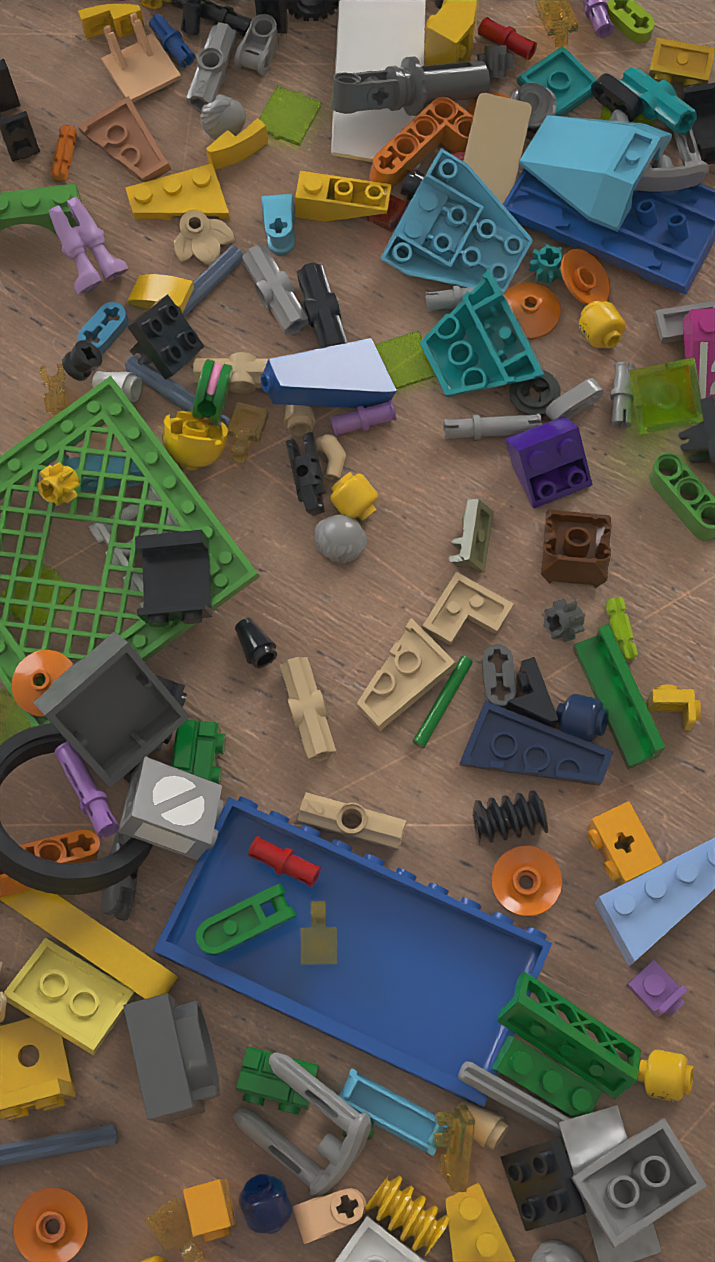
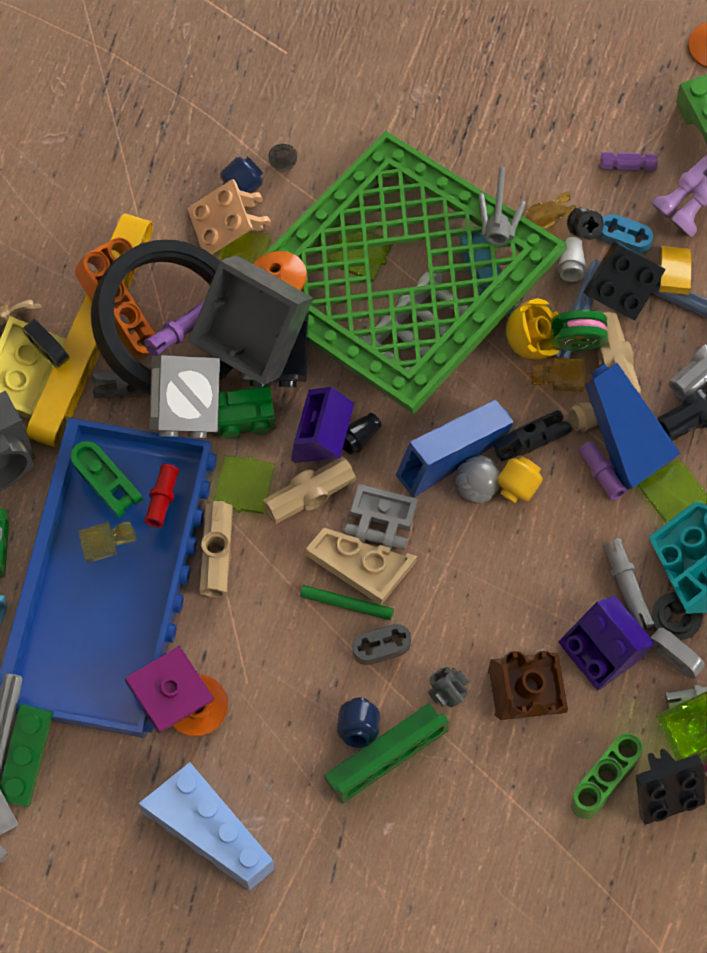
camera: 75 degrees right, 5 degrees down
yellow gear [37,462,80,506] -> none
black panel [135,529,212,627] -> none
tan arm [316,434,346,481] -> none
tan plate [422,572,514,646] -> none
olive plate [449,499,494,573] -> none
dark blue wing [459,701,613,786] -> none
black piece [472,790,548,845] -> none
green fence [497,971,641,1099] -> none
black slope [506,657,558,728] -> none
light orange brick [587,801,663,886] -> none
lime axle [605,597,638,662] -> none
medium lavender bracket [626,960,687,1018] -> none
yellow head [638,1049,694,1102] -> none
yellow bracket [648,685,701,731] -> none
none -> black beam [22,319,70,368]
none -> magenta plate [124,646,214,734]
none -> clear neon green piece [214,455,275,514]
none -> dark purple slope [291,387,354,463]
none -> light grey plate [345,484,418,550]
none -> slope [396,399,514,498]
none -> light grey plant [479,166,526,245]
none -> medium lavender axle [600,152,657,171]

